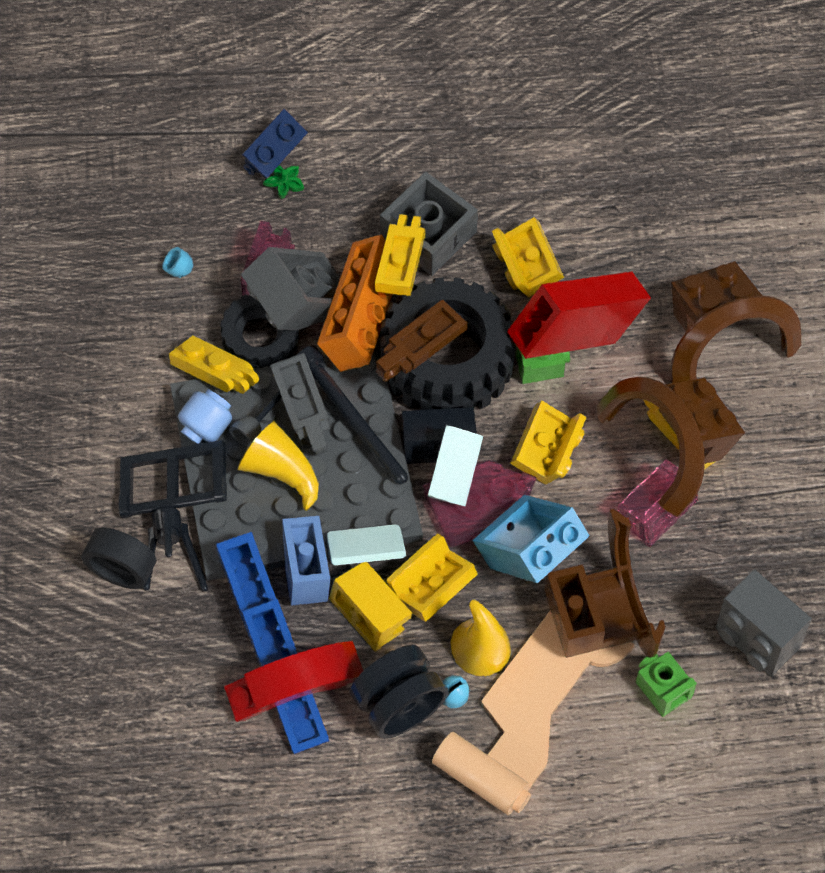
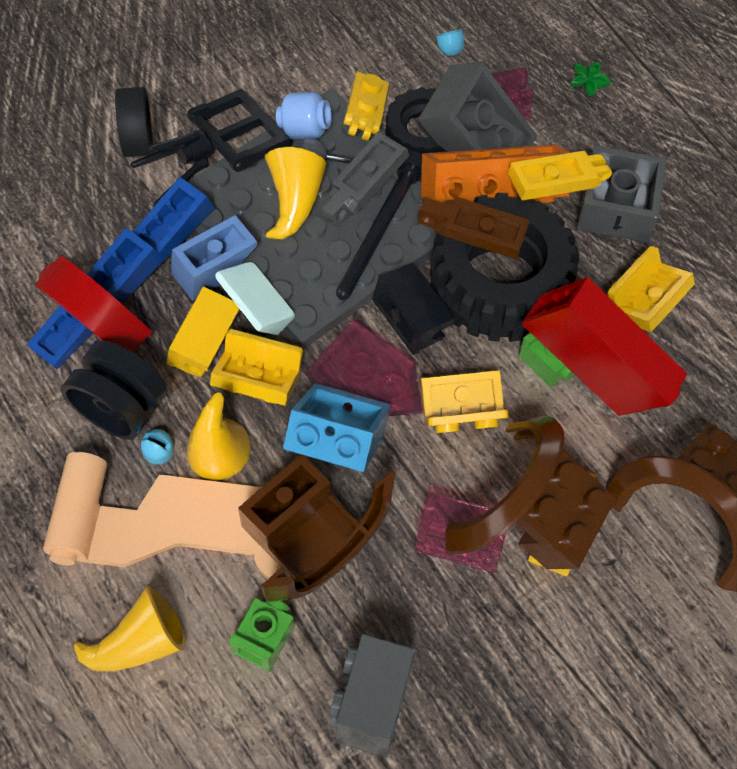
camera: 60 degrees right, 0 degrees up
dark blue hinge [242,109,308,179] -> none
light aqua slope [428,425,483,507] -> none
none -> yellow hat [74,585,185,671]

